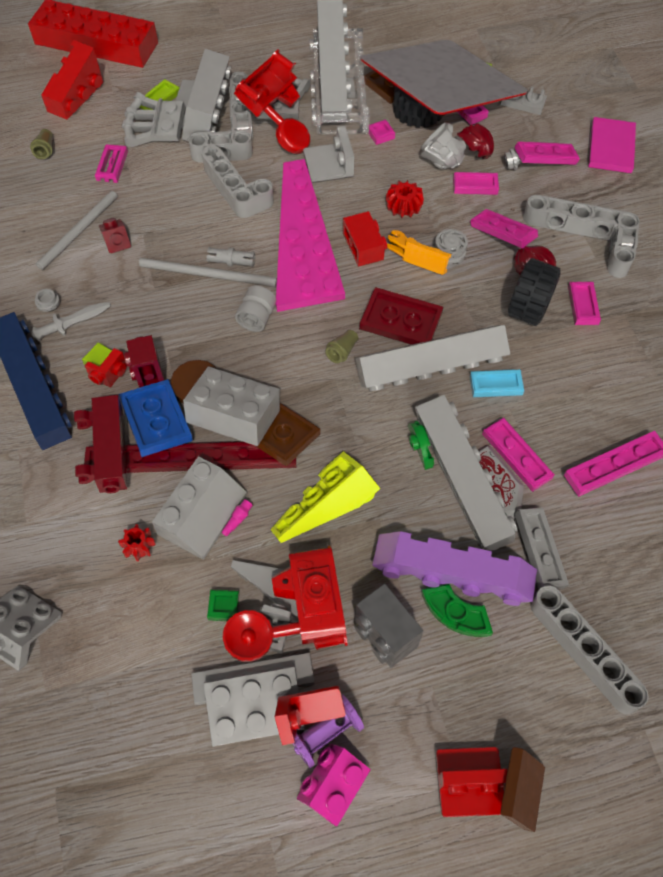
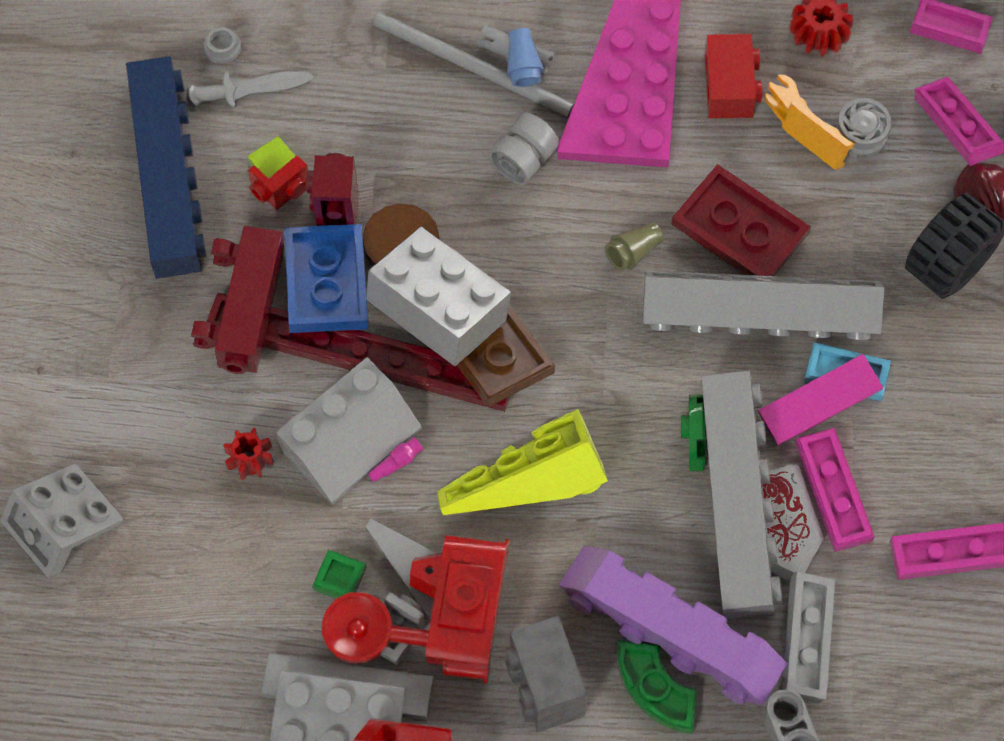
camera: 20 degrees right, 5 degrees up
none -> medium blue cone [507,28,544,87]
none -> dark pink tile [758,354,883,447]

